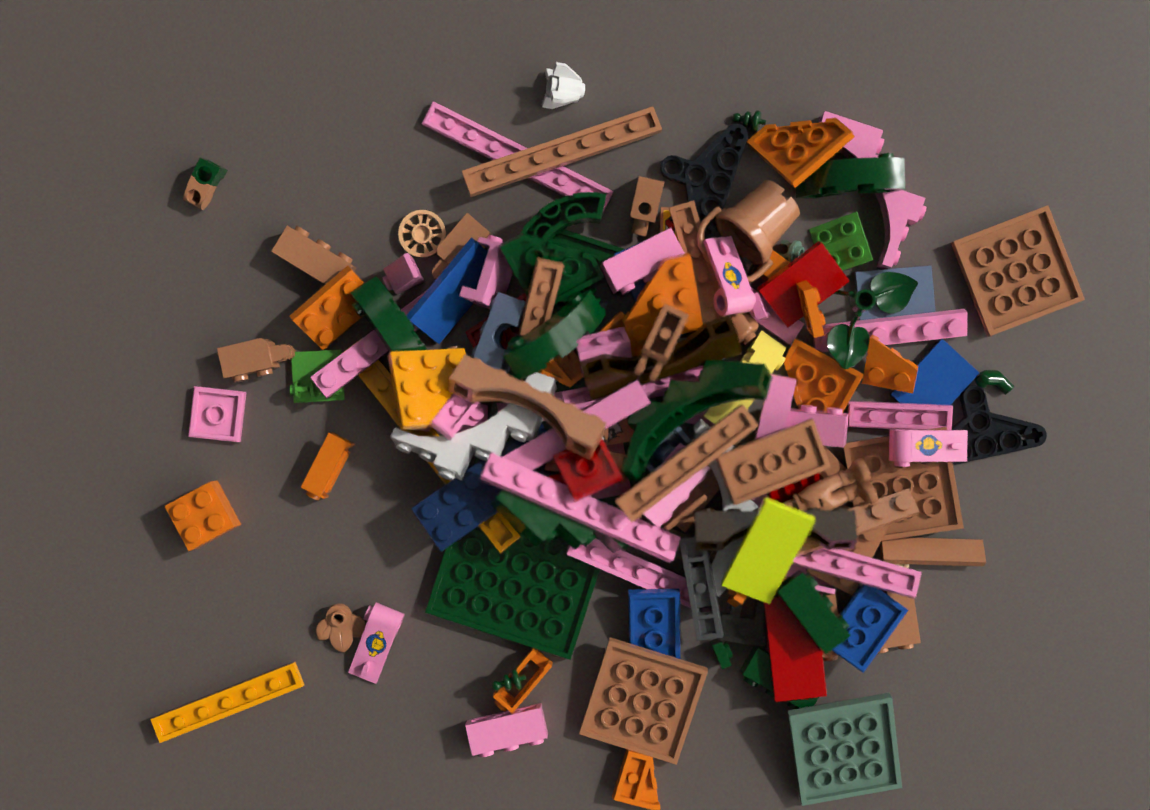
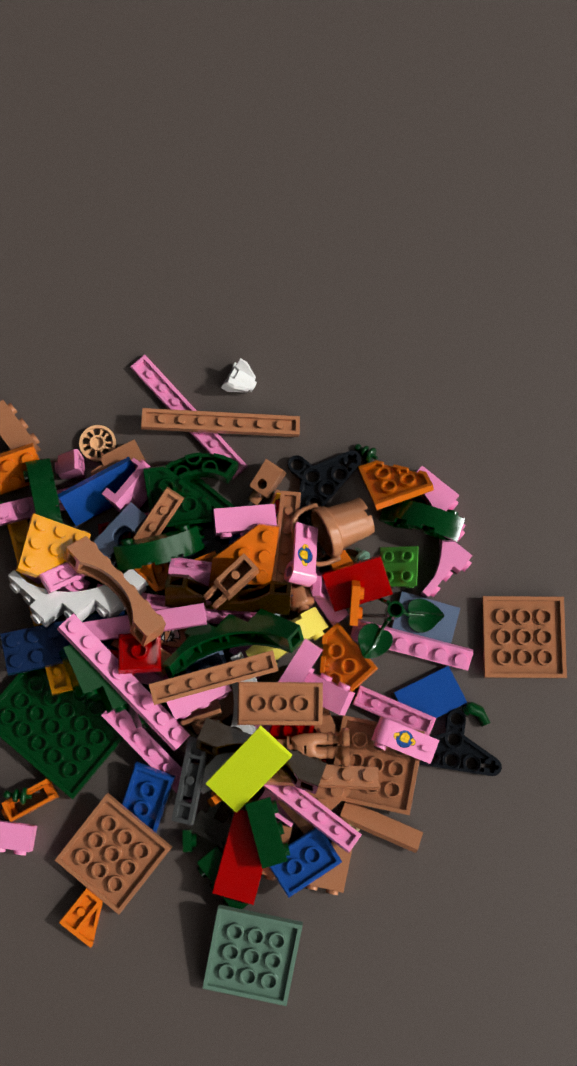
camera: 25 degrees right, 10 degrees down
orange wing [862,335,919,394] -> none

